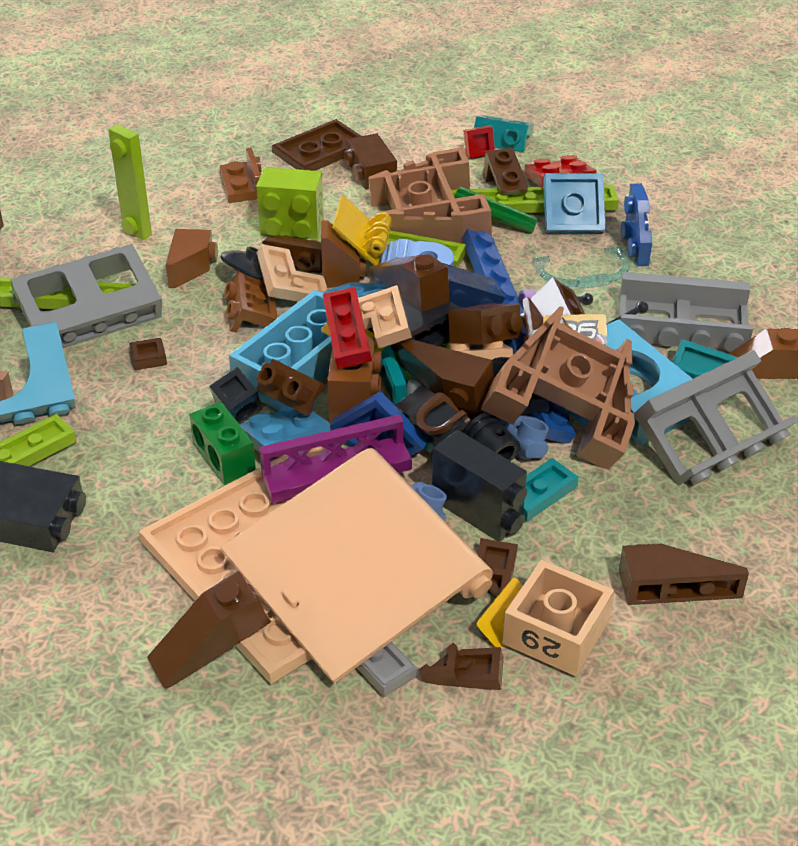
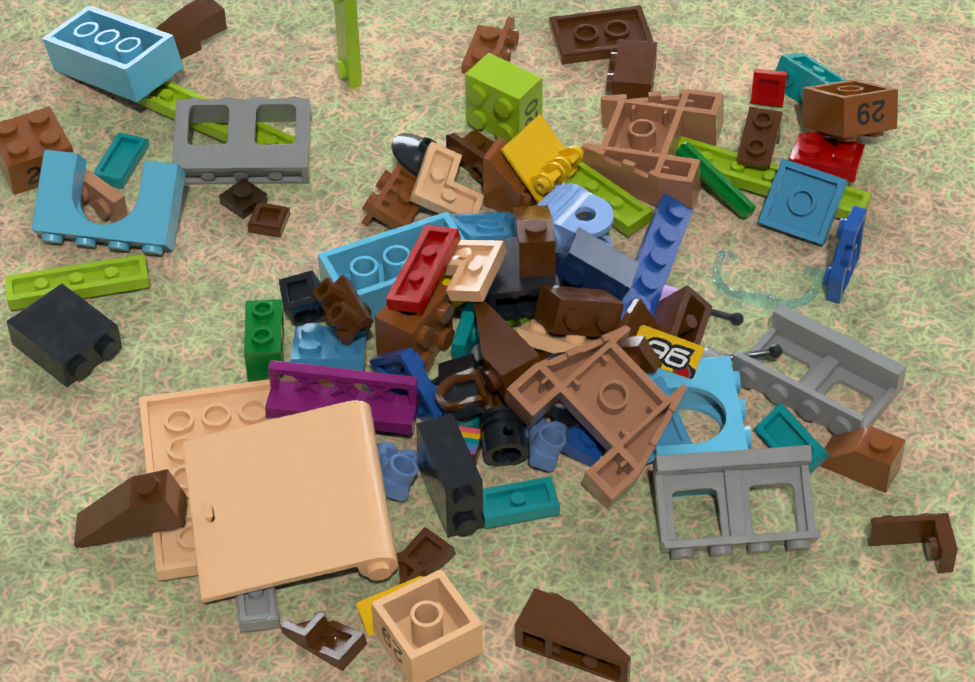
camera: 30 degrees right, 5 degrees up
dark orange slope [166,229,218,288] -> none
none -> dark brown plate [219,178,268,219]
none -> dark orange brick [803,79,898,142]

